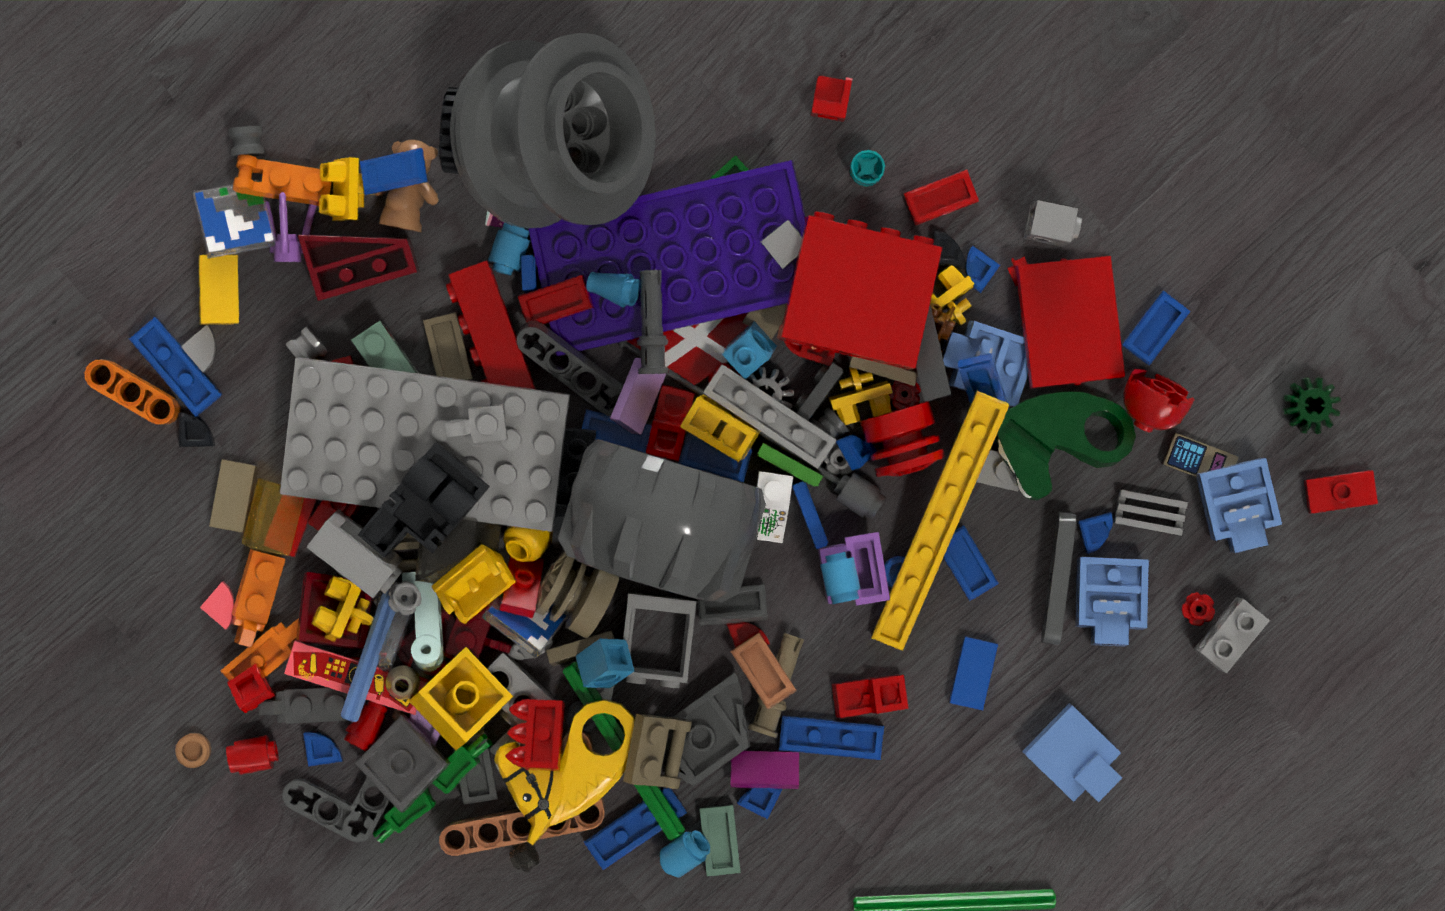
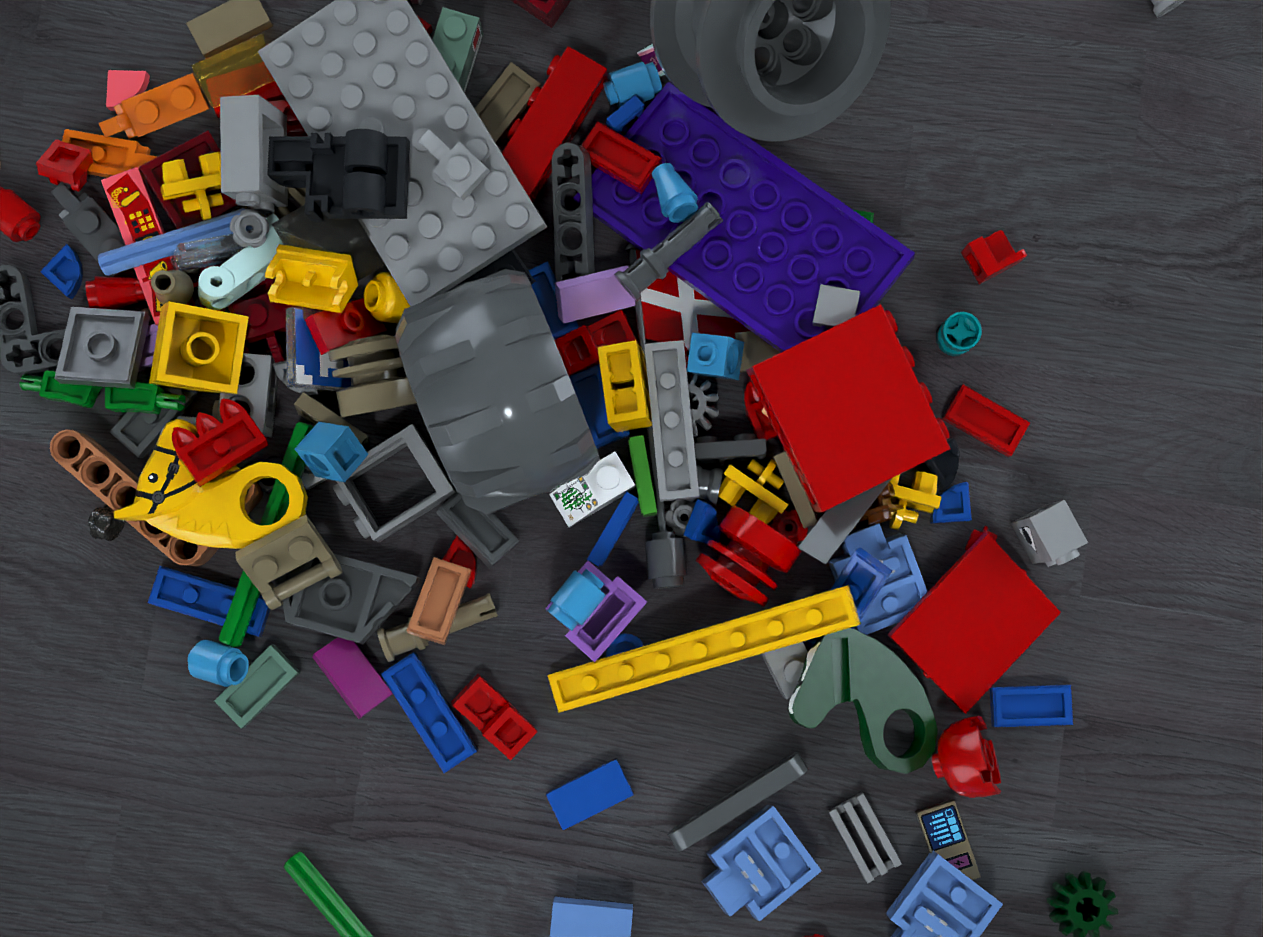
camera: 50 degrees right, 5 degrees down
blue tile [737,788,782,819] -> none
blue tile [943,525,999,601] -> none
blue tile [1077,512,1113,554] -> none

